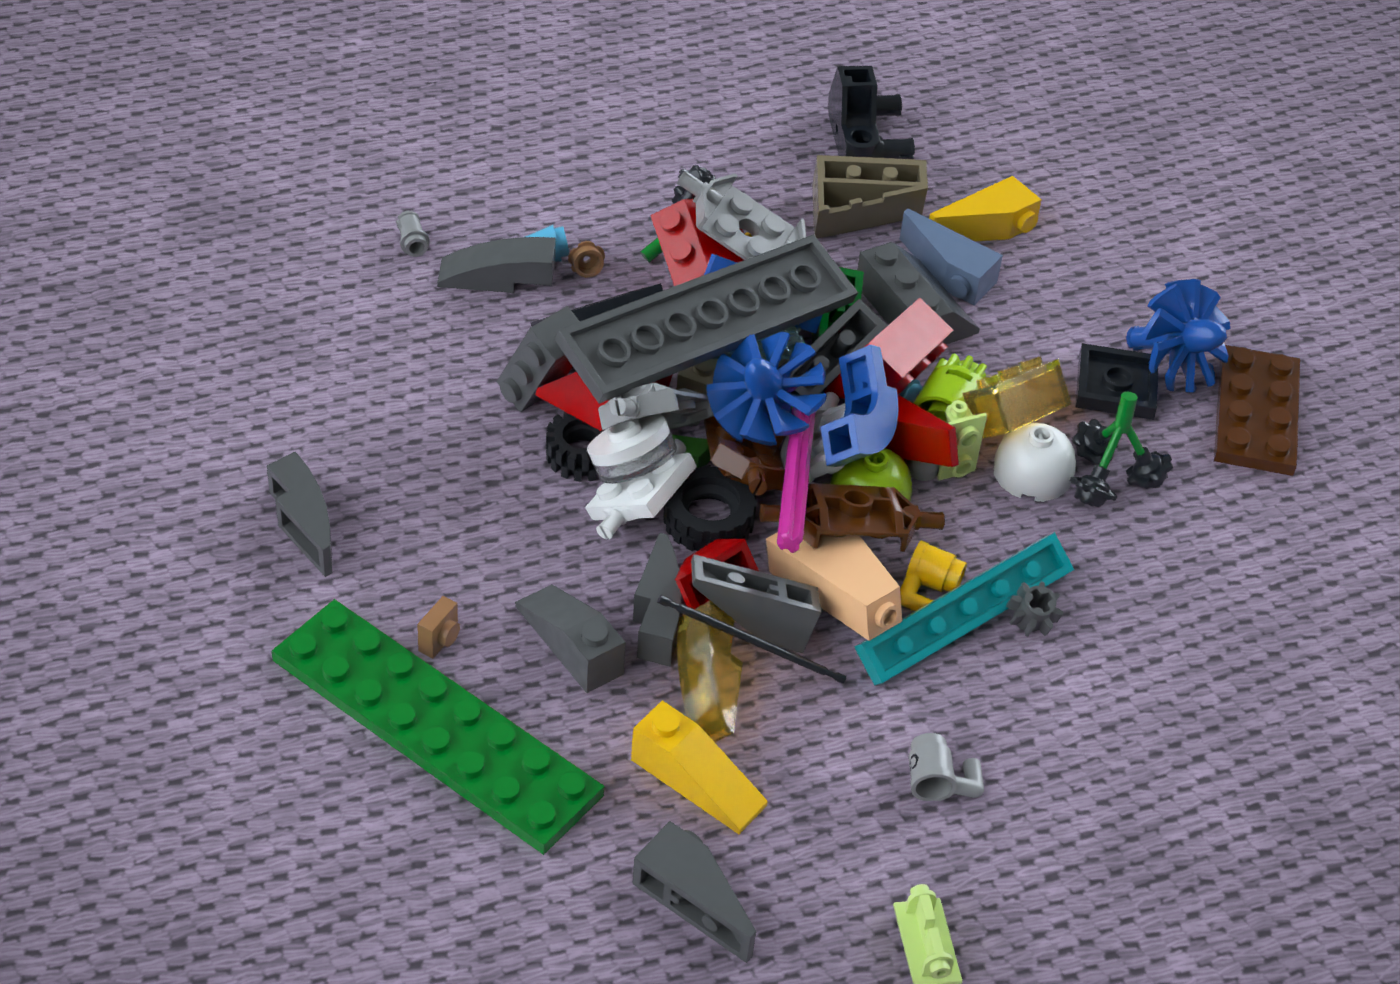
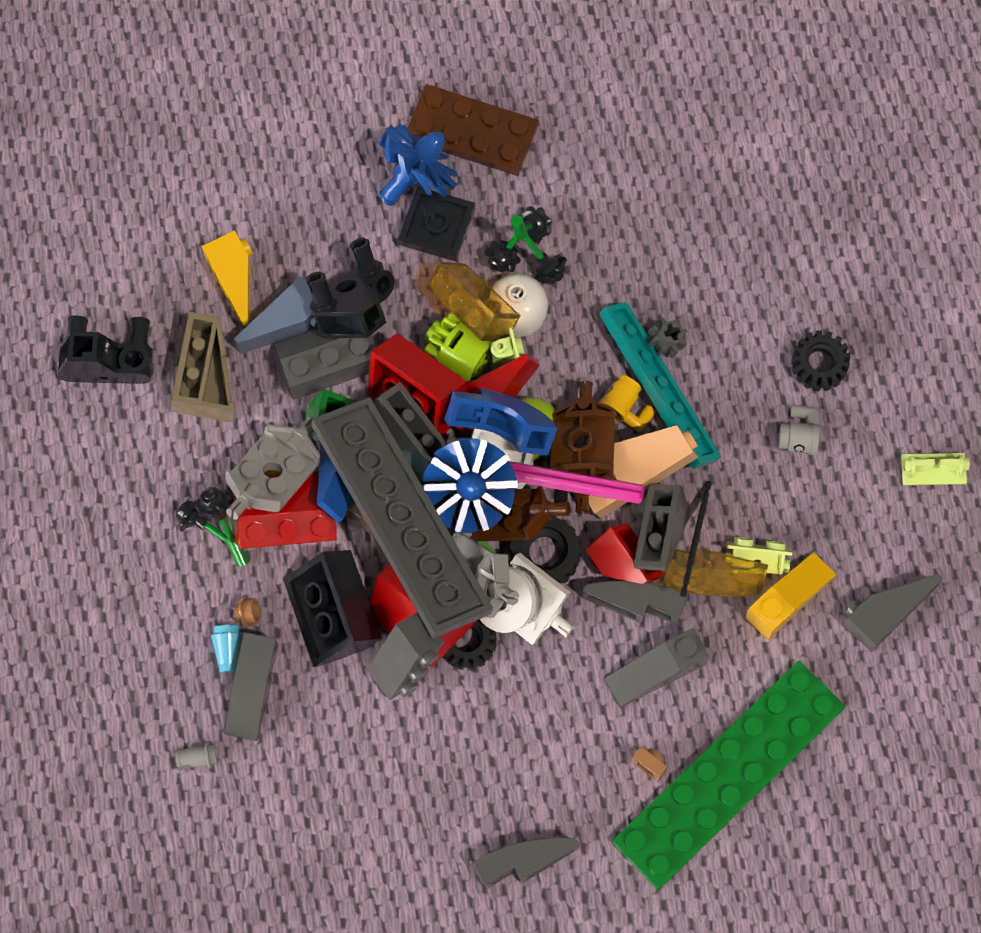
camera: 75 degrees left, 25 degrees up
none -> black piece [305,238,395,338]
none -> yellowish green hinge [724,537,792,575]
none -> black tyre [791,330,851,392]

